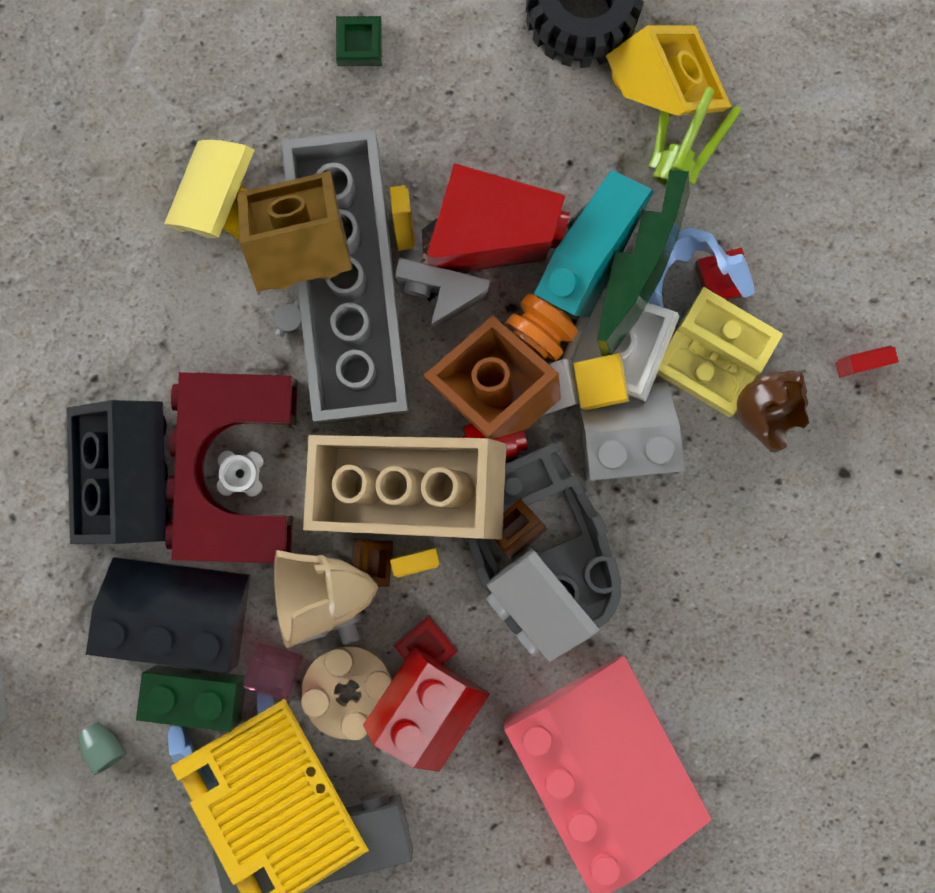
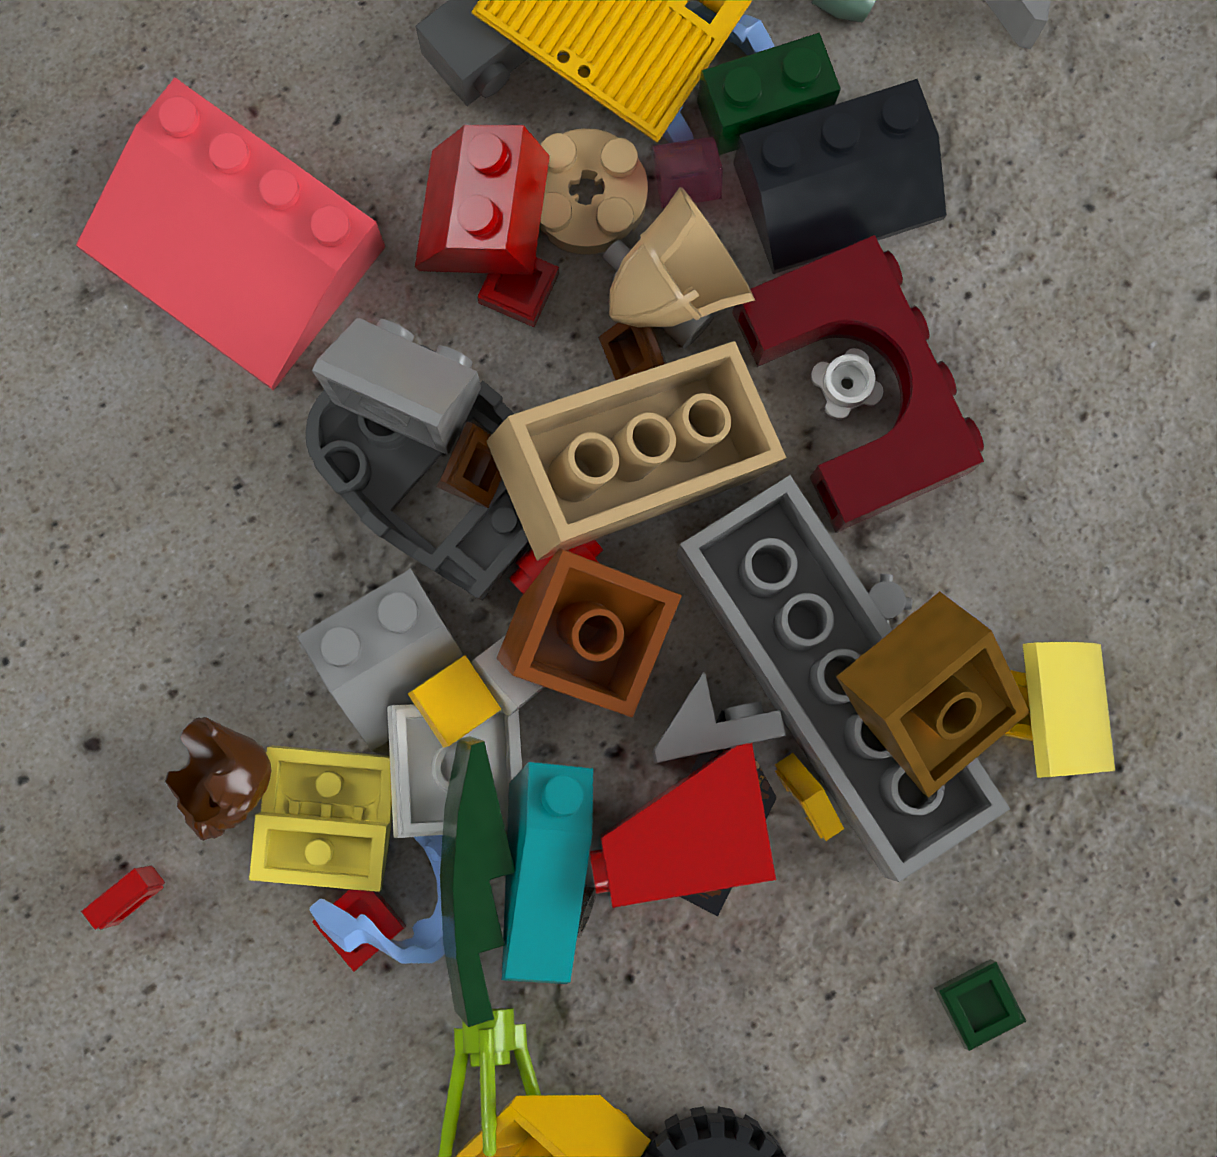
camera: 150 degrees right, 5 degrees down
black slope [66,400,169,544] -> none
yellow tile [390,547,441,578] -> none
orange wheel [505,293,579,362] -> none

